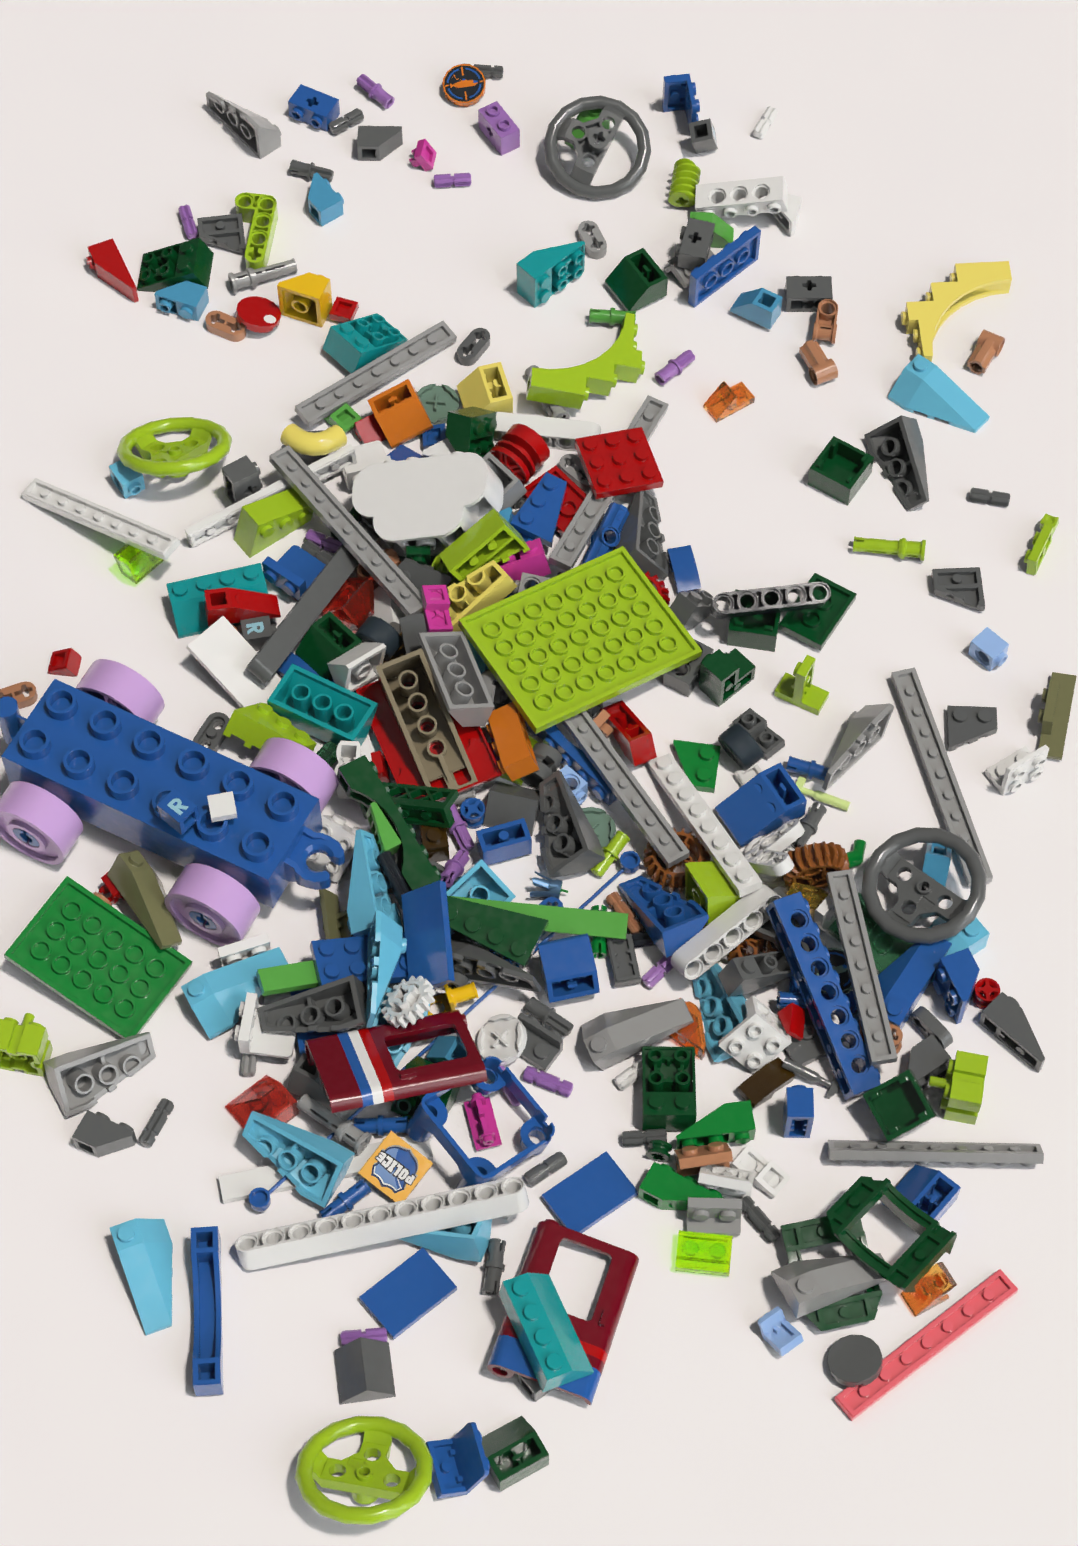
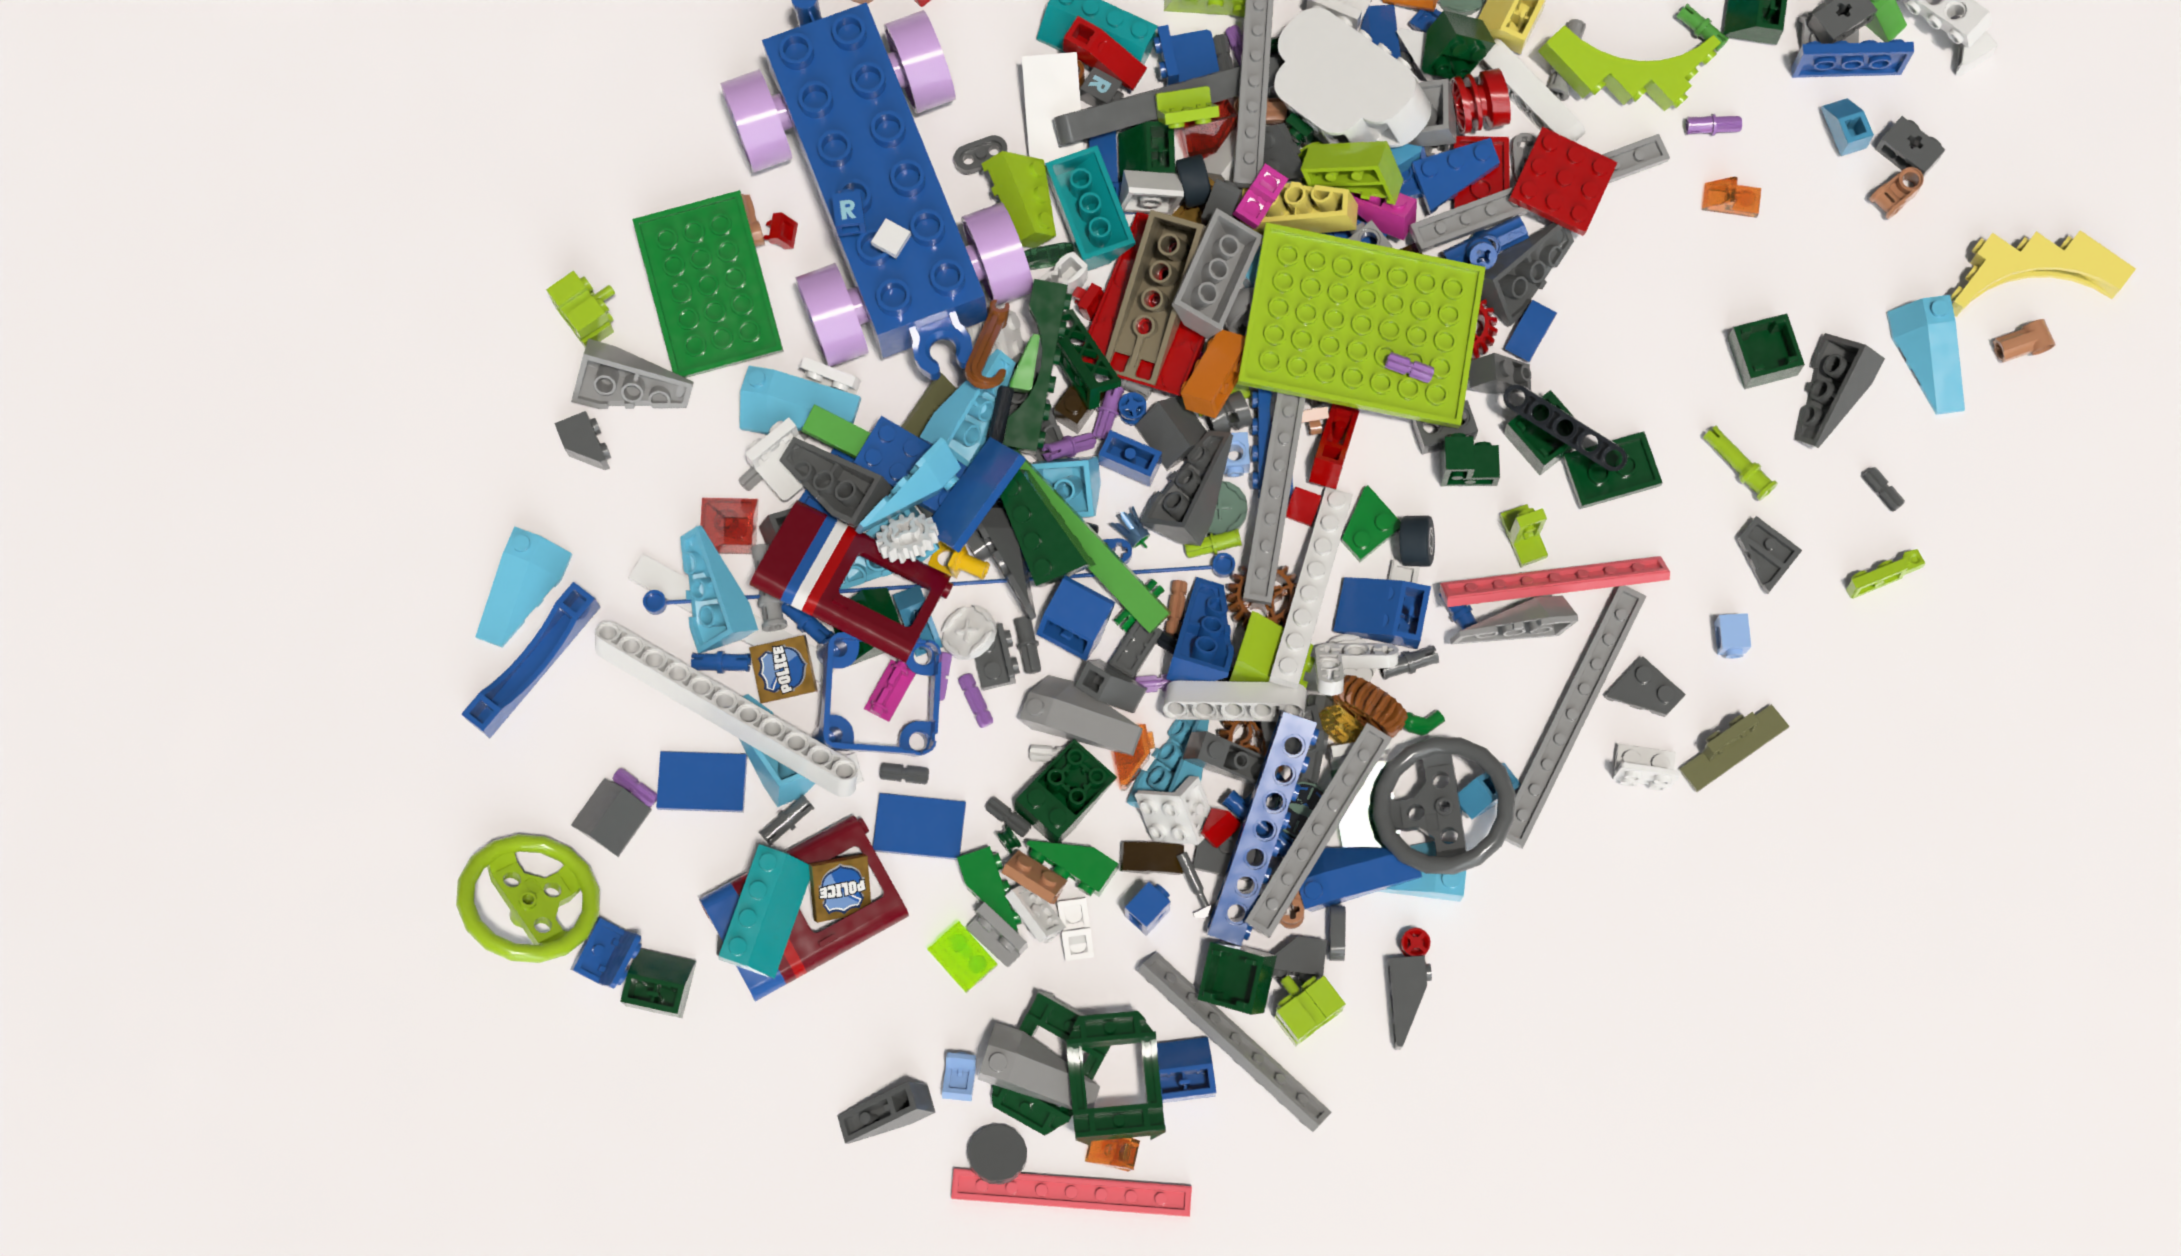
camera: 45 degrees right, 15 degrees up
olive wedge [107,850,182,949] -> none
dark grey axle [139,1098,174,1148] -> none
dark grey slope [732,708,785,760] -> none
dark grey axle [742,1196,781,1243] -> none
yellowish green piece [796,776,851,811] -> none
nougat piece [799,340,838,385] -> none
blue slope [933,948,980,1024] -> none
none -> tile [809,854,871,923]
none -> dark grey slope [837,1081,936,1144]
none -> dark orange piece [964,300,1010,389]
none -> dark grey slope [1075,659,1147,713]
none -> lime bracket [1155,86,1220,128]
none -> red slope [1286,487,1322,527]
none -> medium lavender piece [1385,352,1434,383]
none -> coral tile [1440,556,1670,607]
none -> wheel [1466,237,1497,270]

